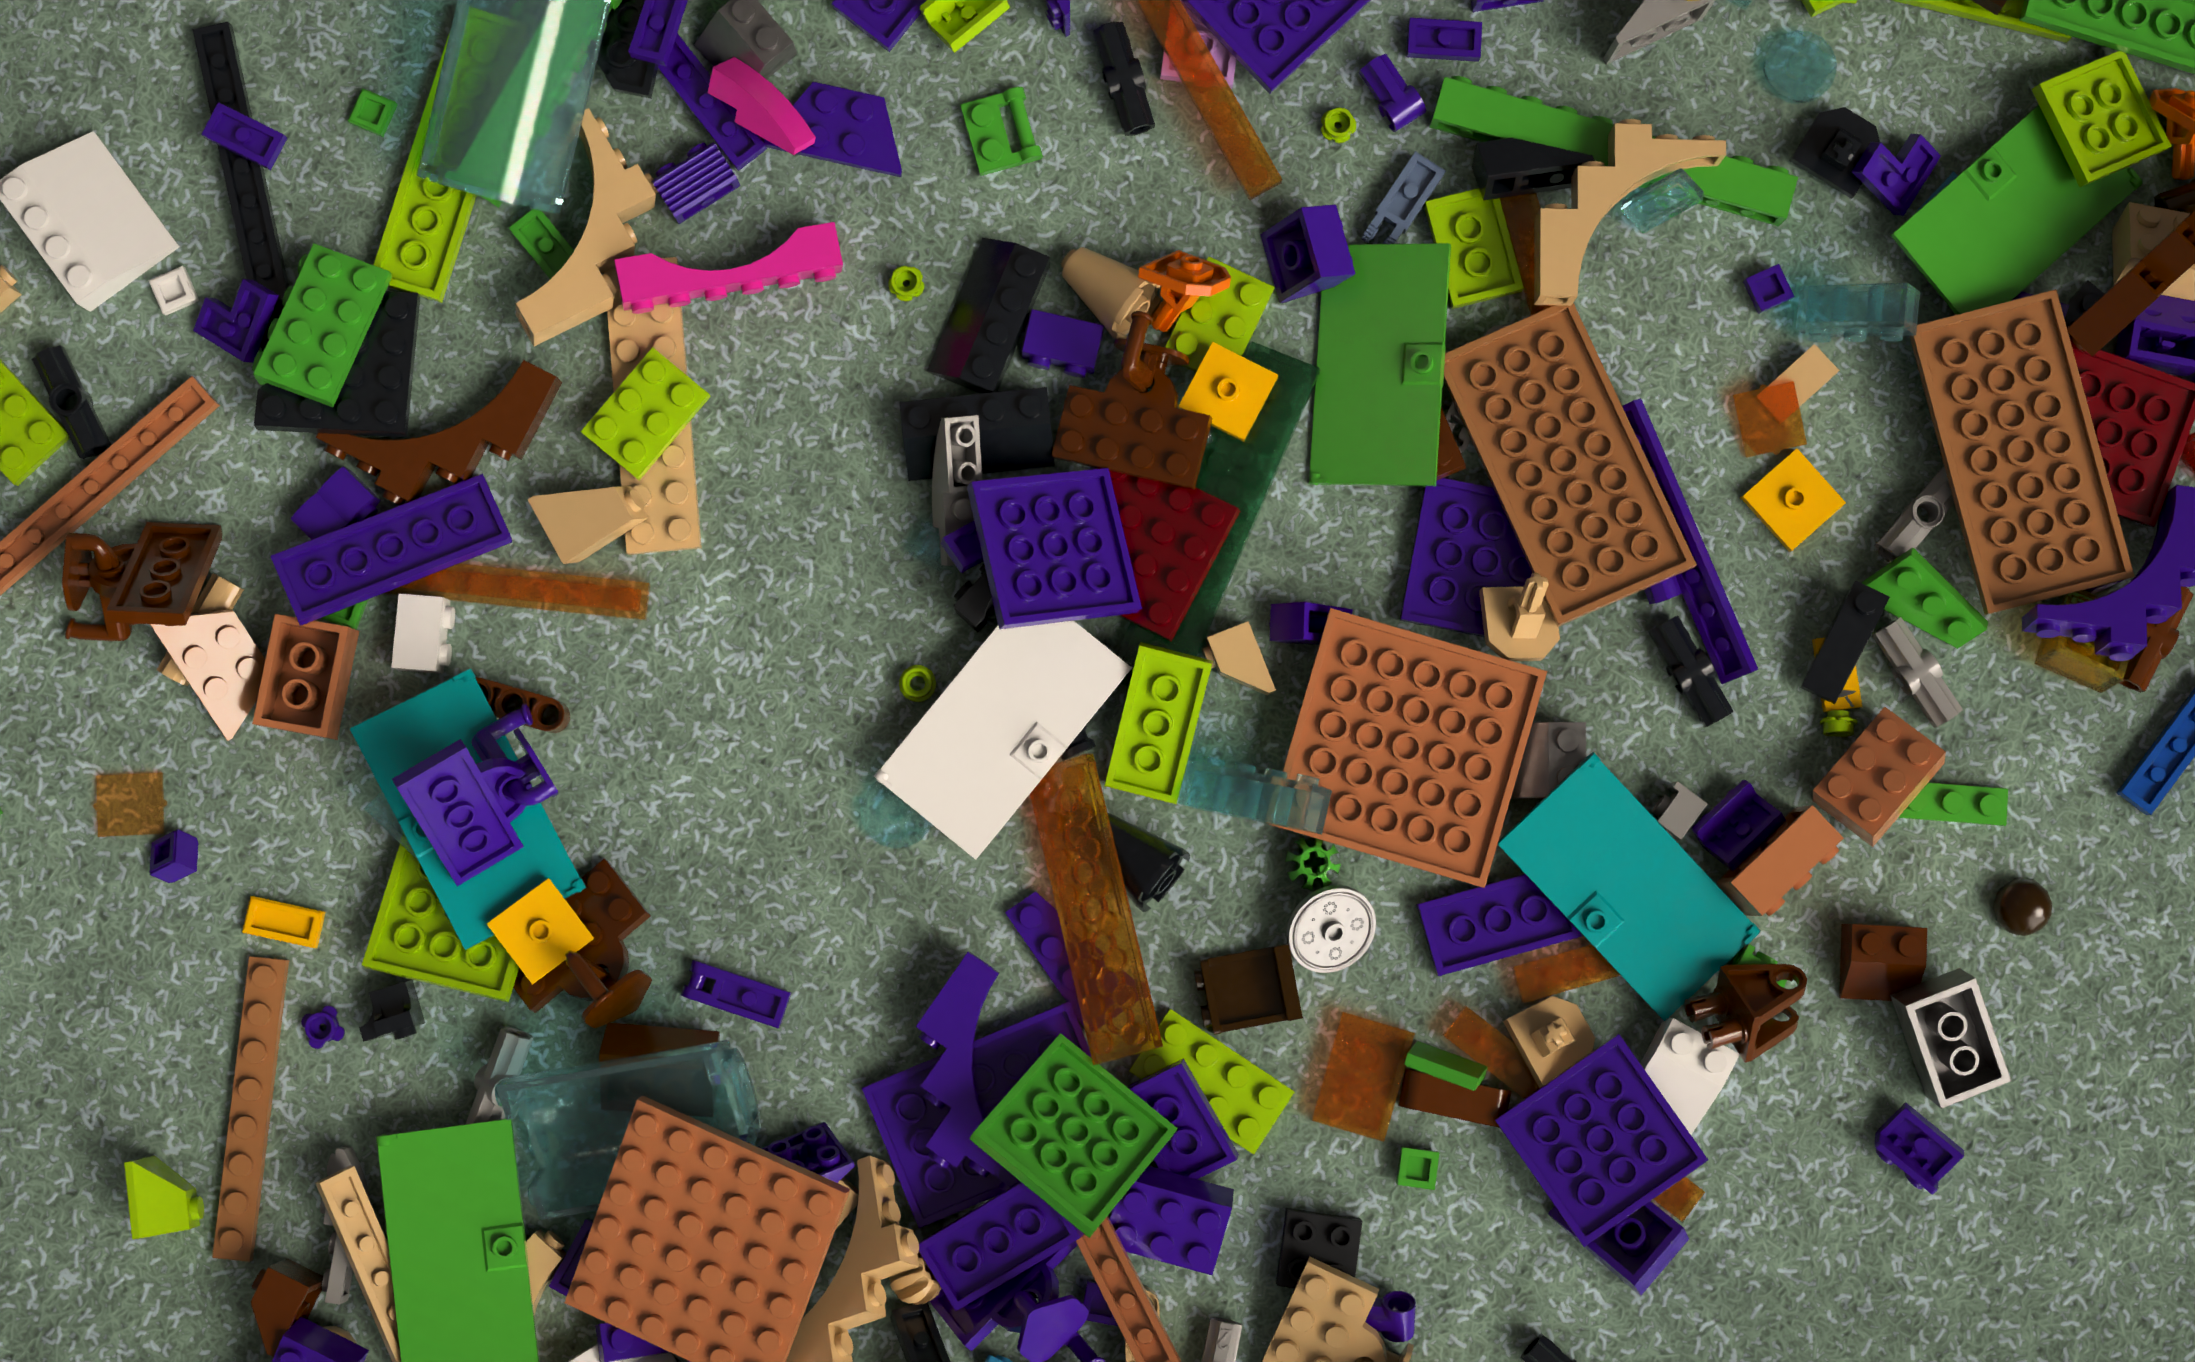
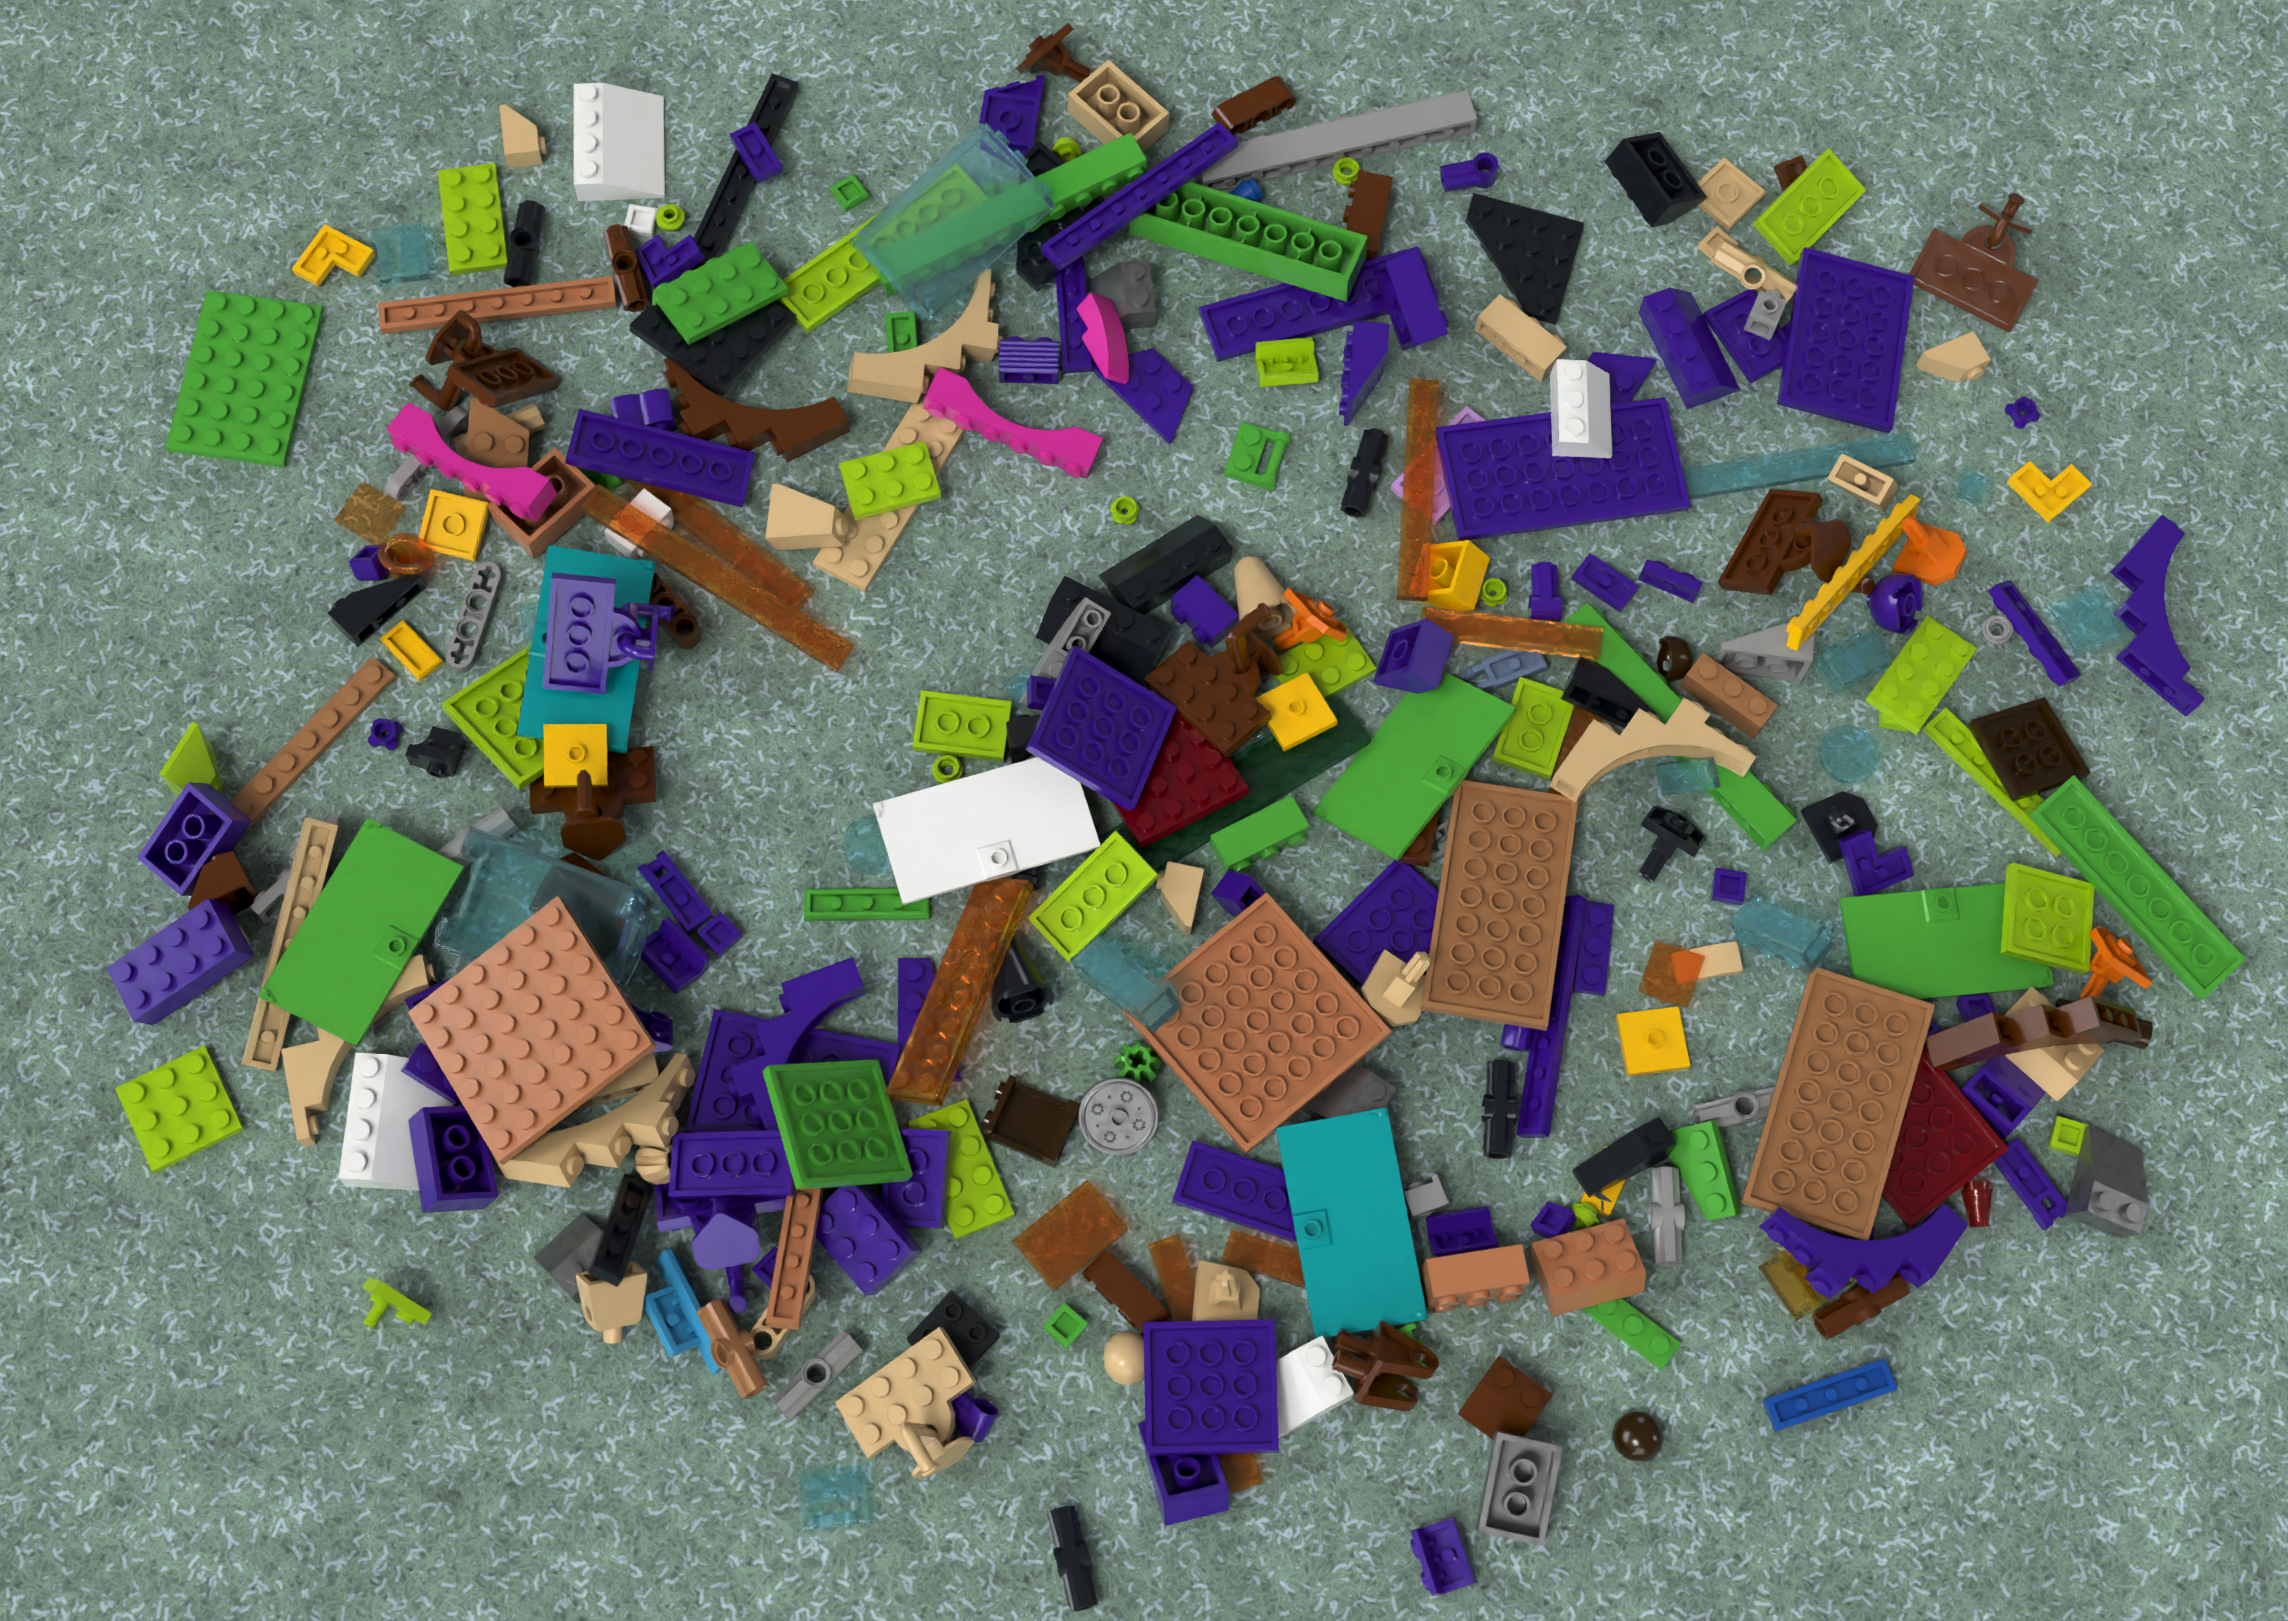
camera: 35 degrees right, 15 degrees down
bright green tile [1404,1041,1488,1091] -> none
none -> dark purple brick [137,782,252,896]
none -> black slope [328,573,426,647]
none -> clear orange hat [378,533,435,579]
none -> light grey beam [385,406,469,501]
none -> dark pink arch [386,402,557,522]
none -> yellow plate [416,489,490,562]
none -> light grey beam [446,562,503,673]
none -> clear orange plate [581,484,853,673]
none -> reddish brown piece [603,224,649,313]
none -> dark purple bracket [633,917,709,994]
none -> lime plate [656,204,685,232]
none -> dark purple plate [697,912,743,958]
none -> bright green tile [804,888,930,921]
none -> lime plate [912,690,1012,762]
none -> tan hair [1104,1331,1144,1385]
none -> bright green brick [1209,795,1310,874]
none -> yellow slope [1407,540,1490,612]
none -> clear orange plate [1421,607,1604,660]
none -> dark purple plate [1530,1201,1577,1238]
none -> dark purple plate [1573,901,1614,996]
none -> black piece [1638,806,1707,882]
none -> dark brown hair [1657,636,1693,682]
none -> medium nougat brick [1680,652,1778,740]
none -> dark purple plate [1956,994,1997,1023]

